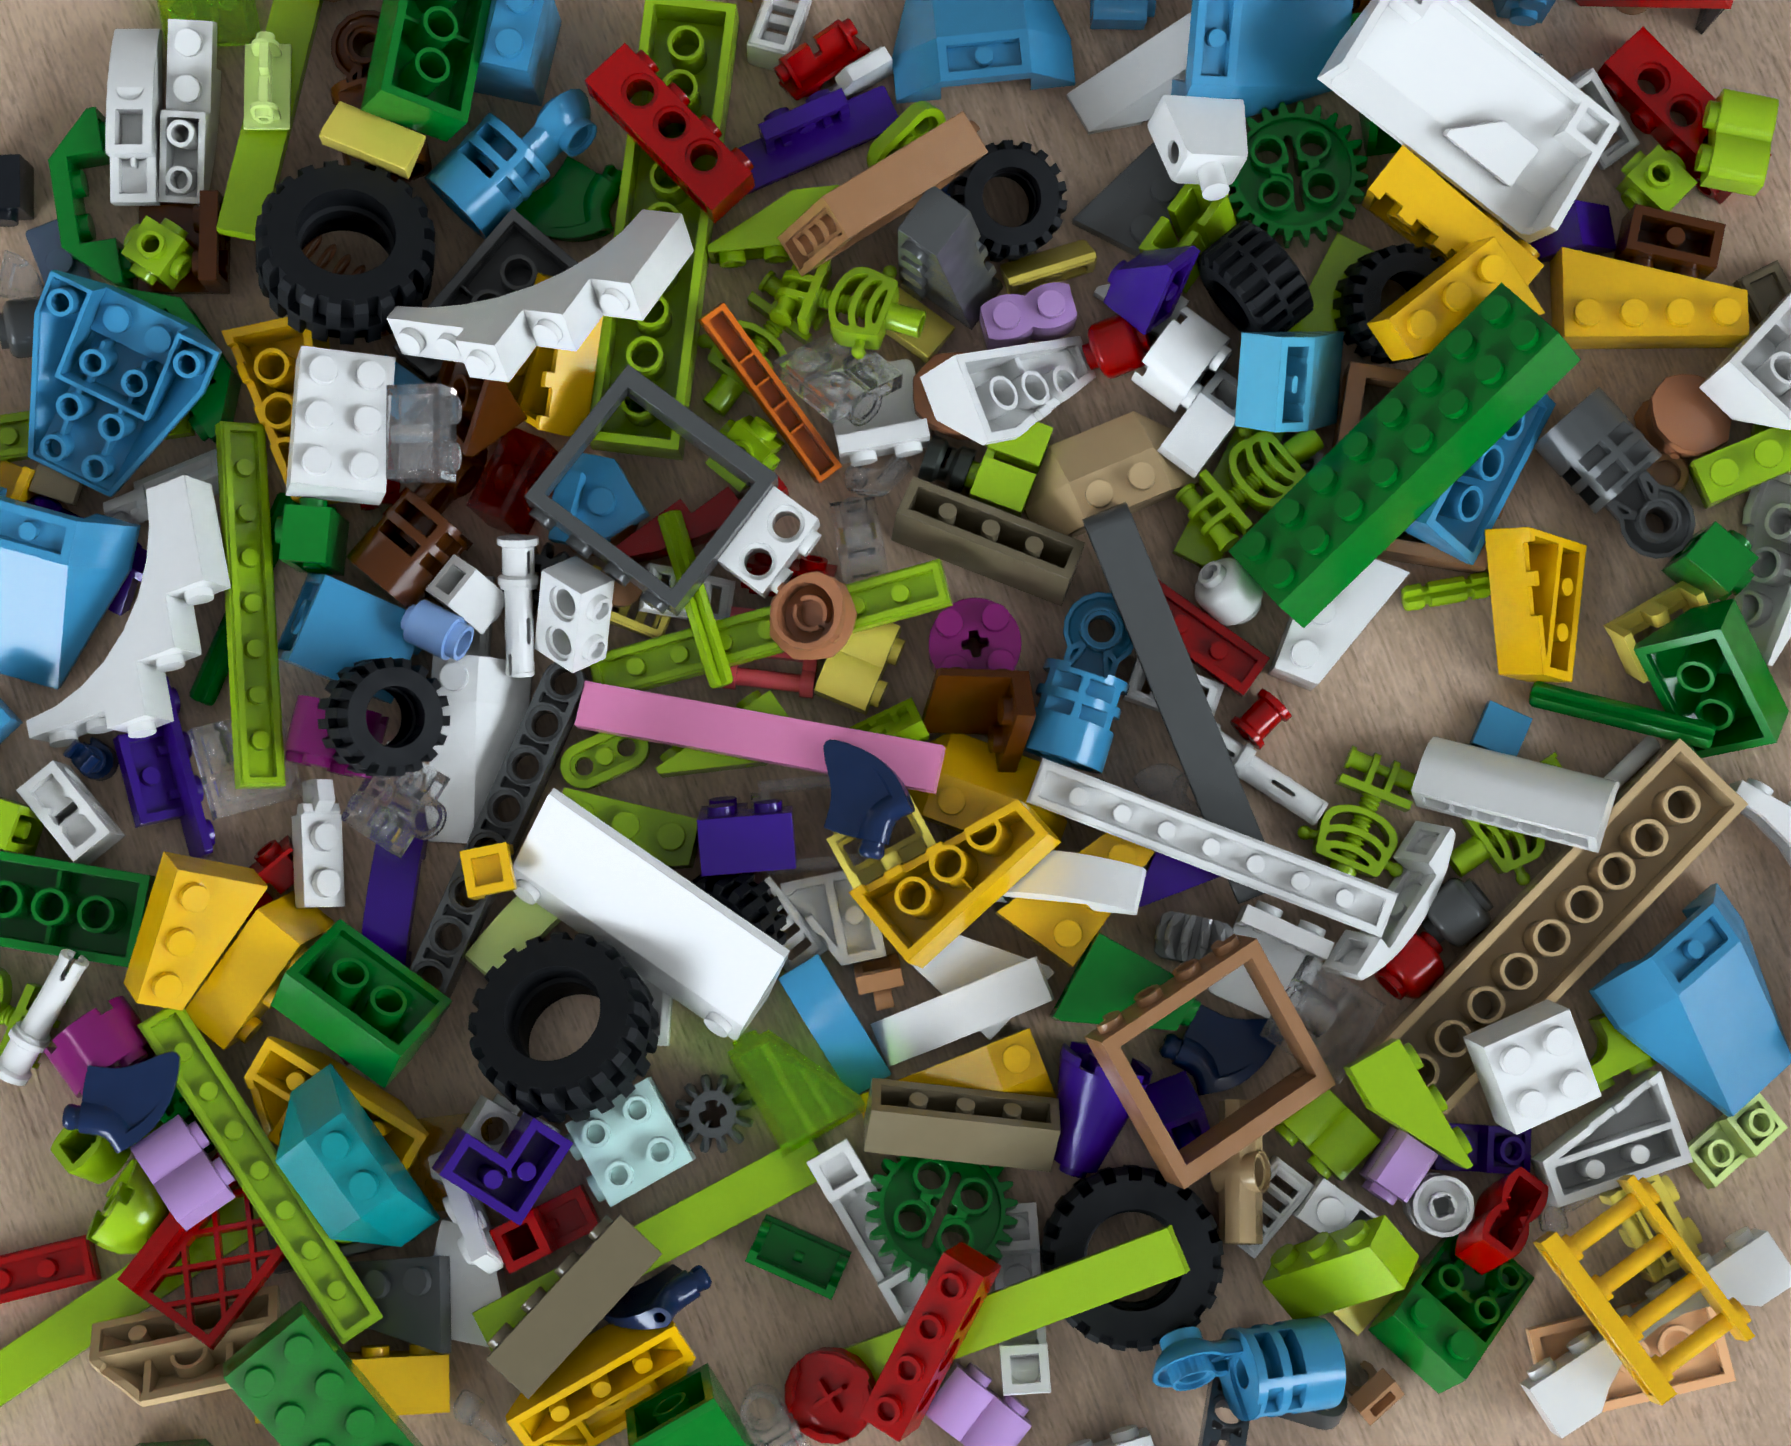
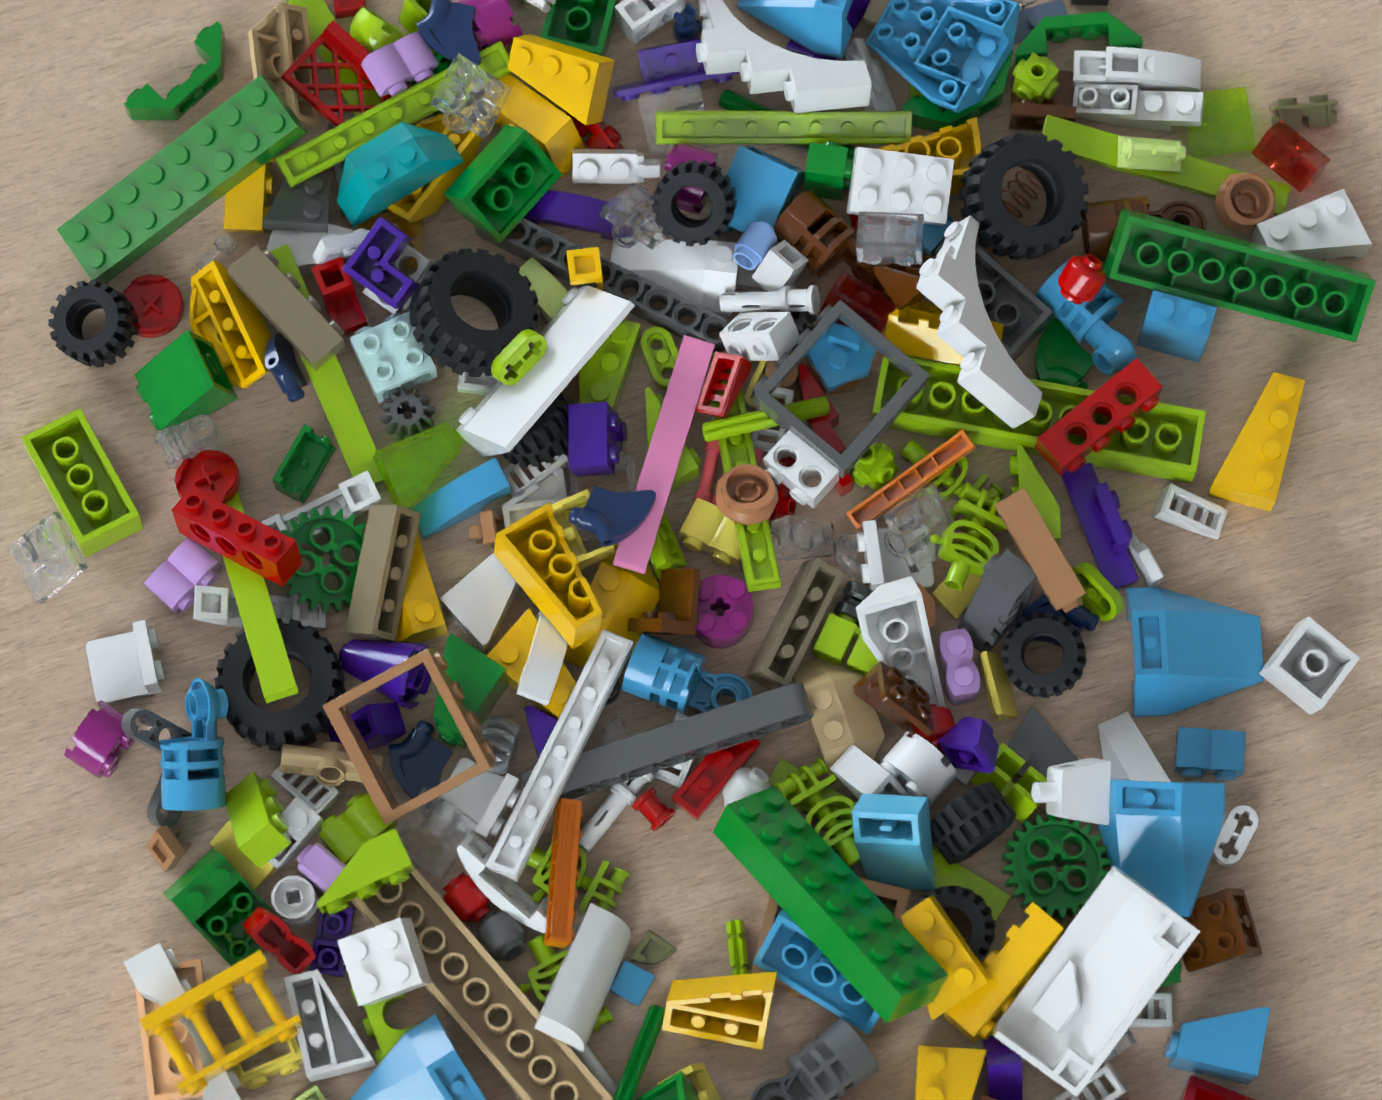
camera: 90 degrees right, 10 degrees down
light yellow slope [319,101,426,179] -> none
red hinge [773,18,871,101] -> none
white slope [870,956,1055,1067] -> none
white wedge [1268,559,1410,691] -> none
none -> clear plate [430,53,512,139]
none -> lime beam [491,329,547,385]
none -> orange piece [544,798,584,948]
none -> olive tile [630,930,677,965]
none -> red slope [695,351,752,418]
none -> reddish brown bracket [853,660,934,736]
none -> red head [1058,254,1107,305]

